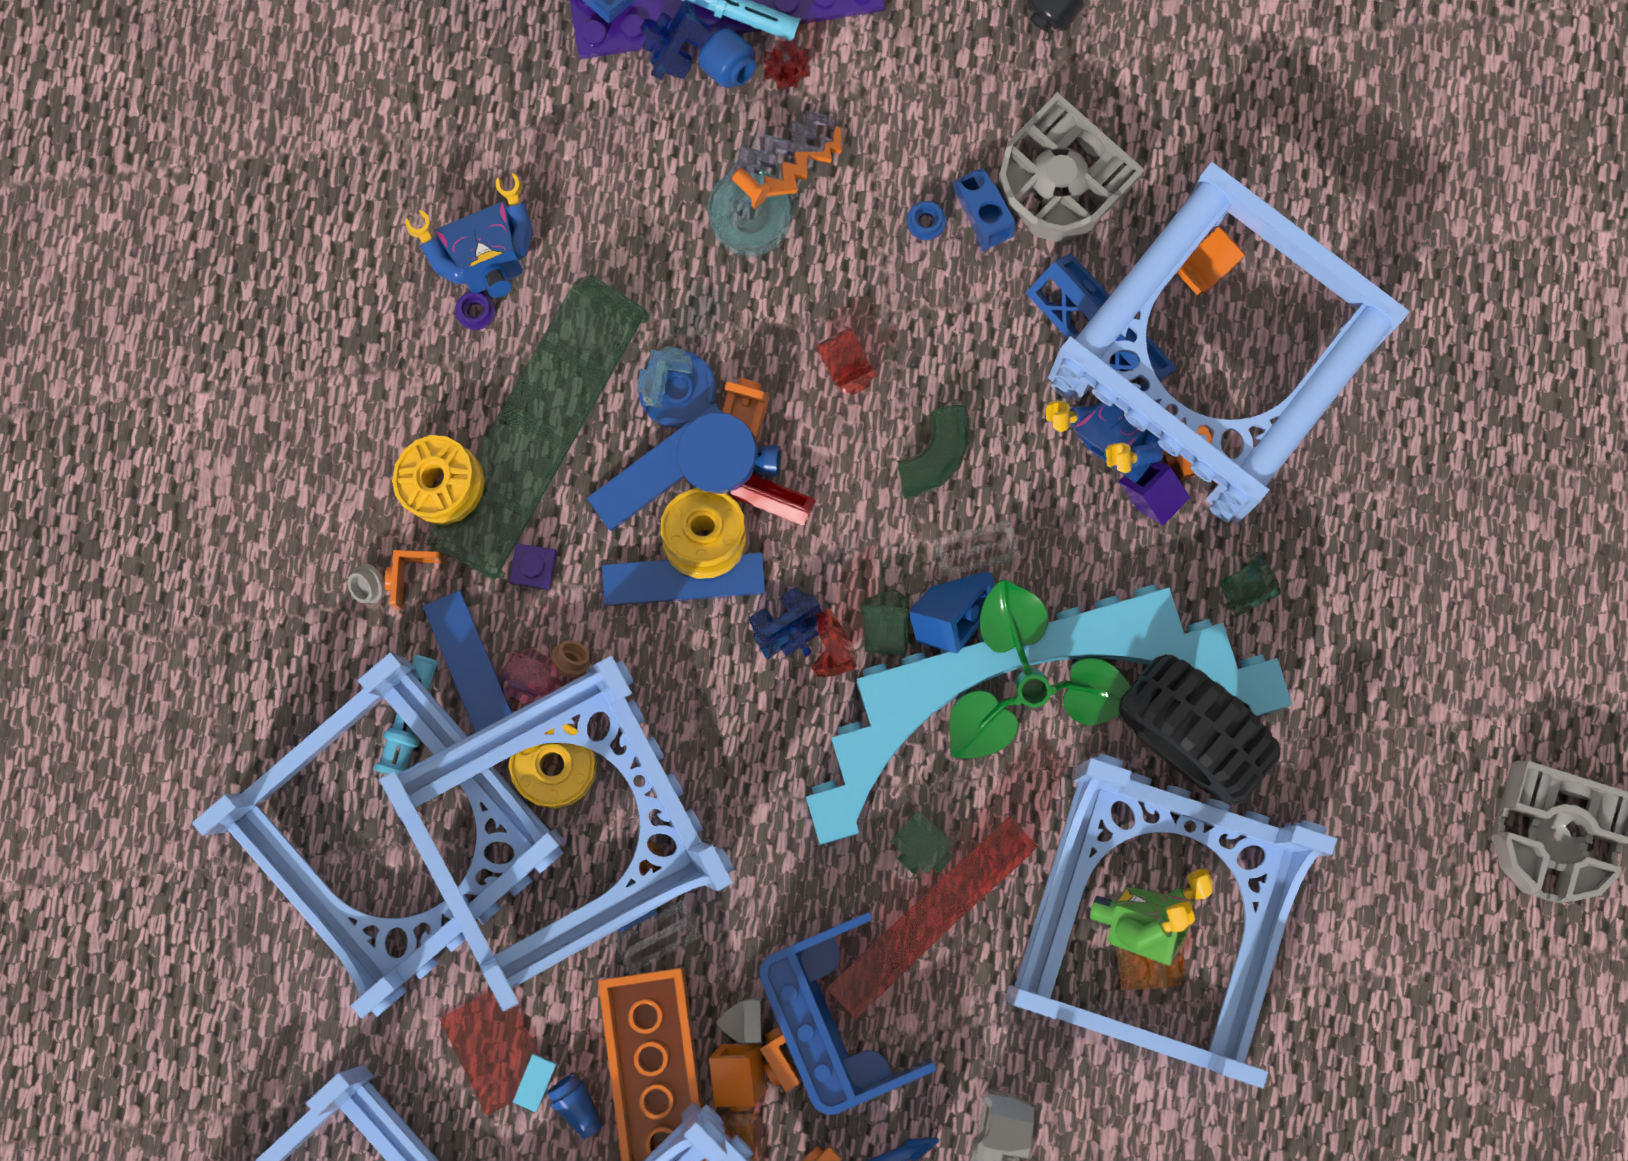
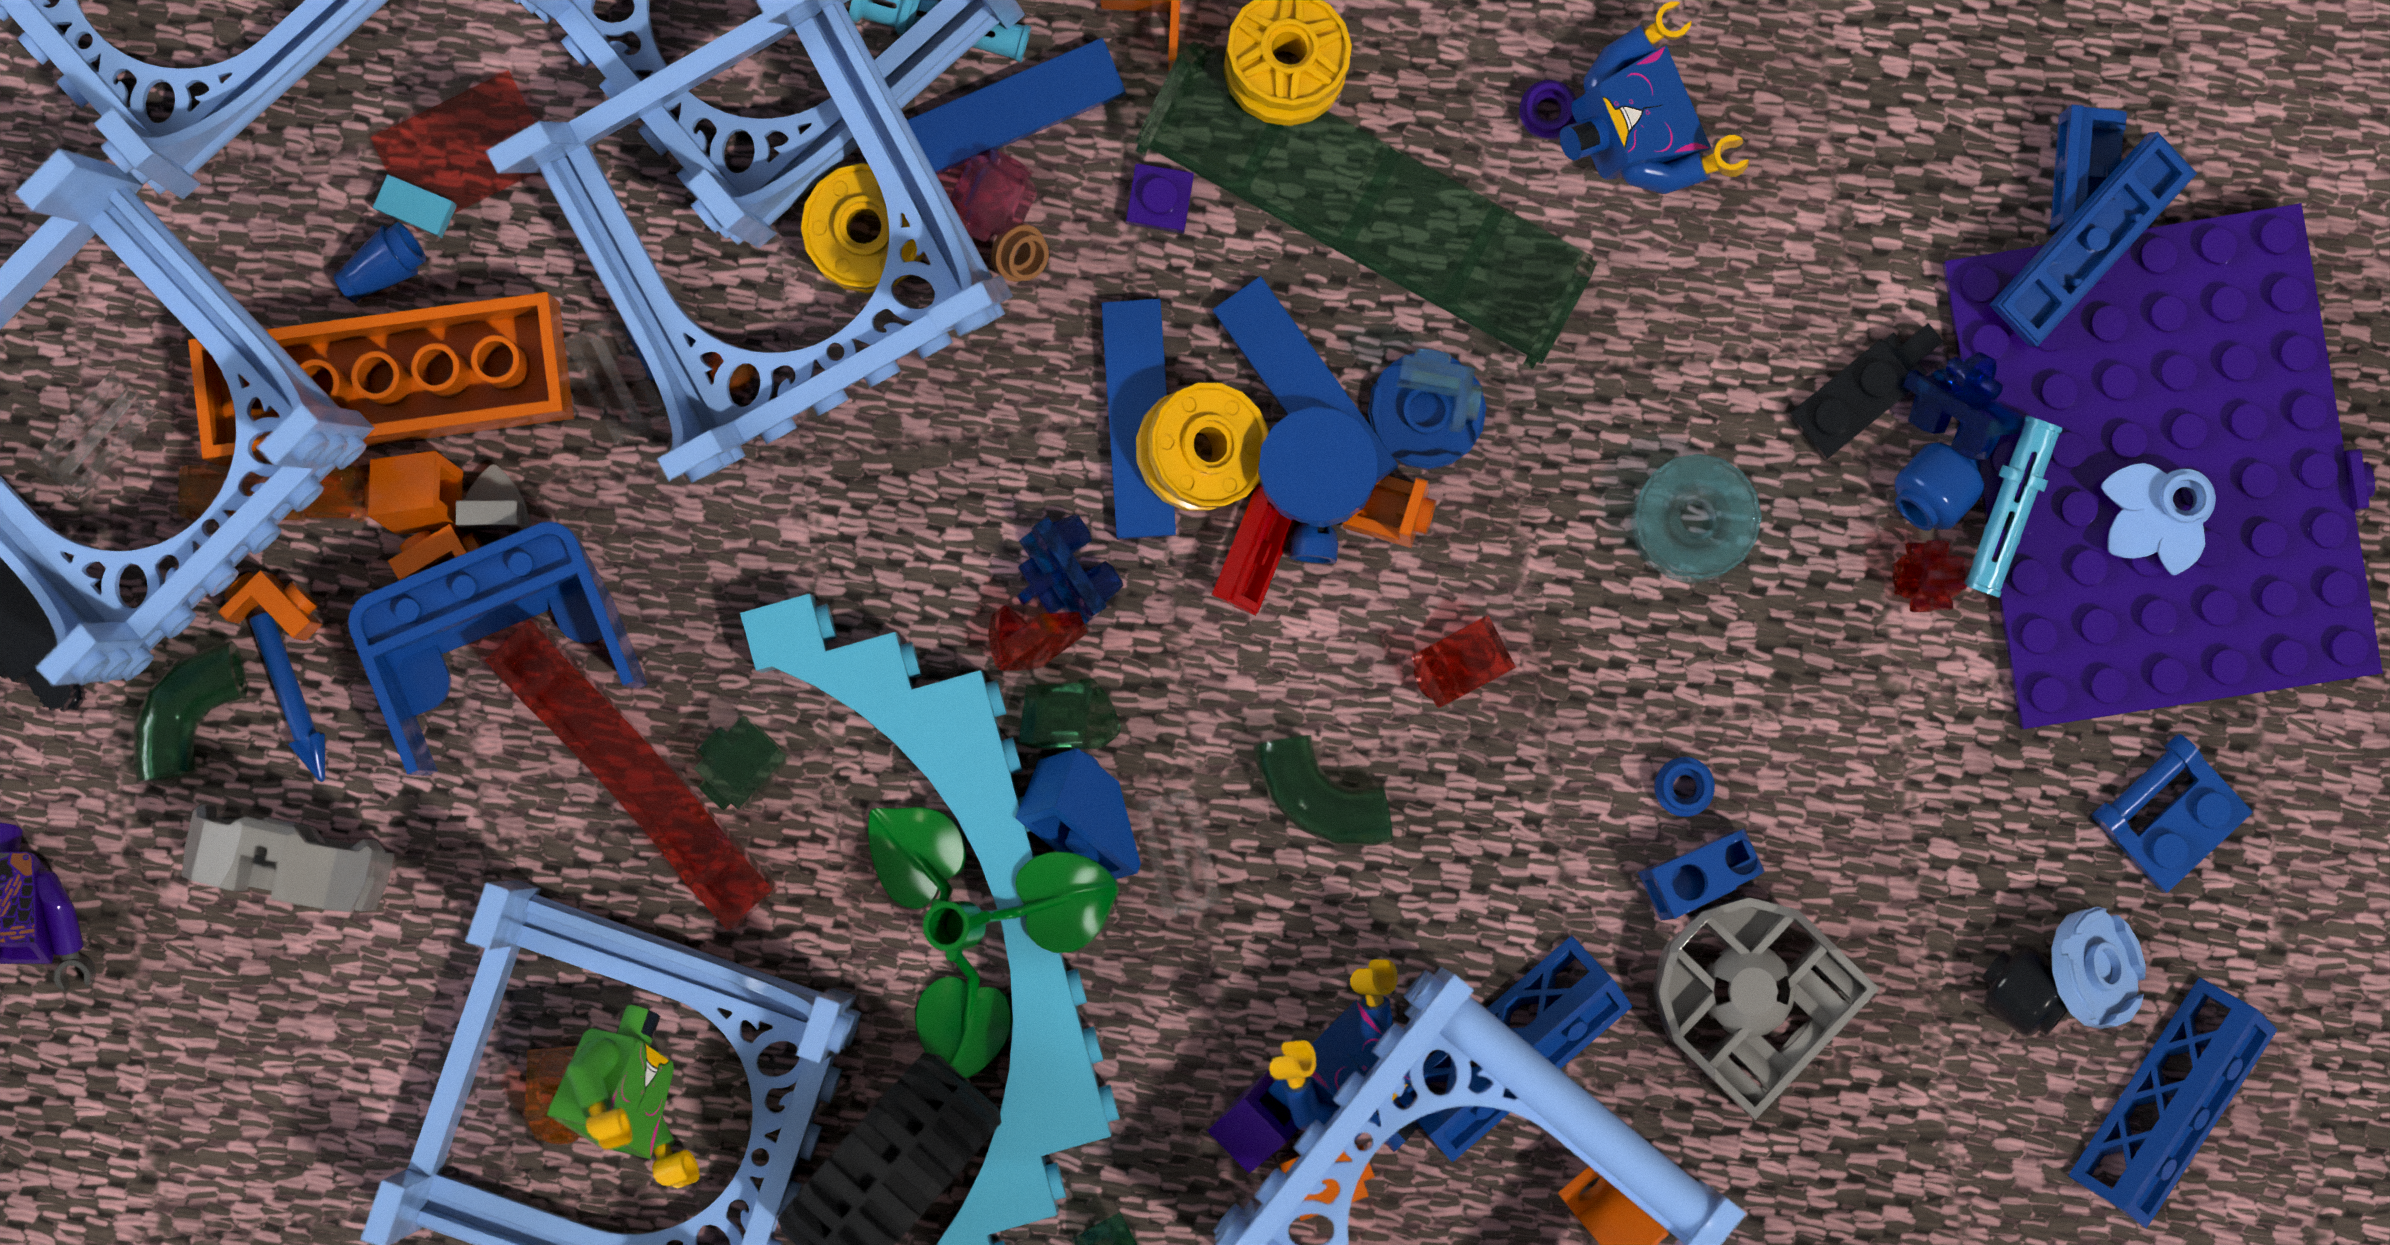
camera: 85 degrees right, 5 degrees up
piece [727,111,842,209] -> none
none -> black hinge [1787,323,1944,461]

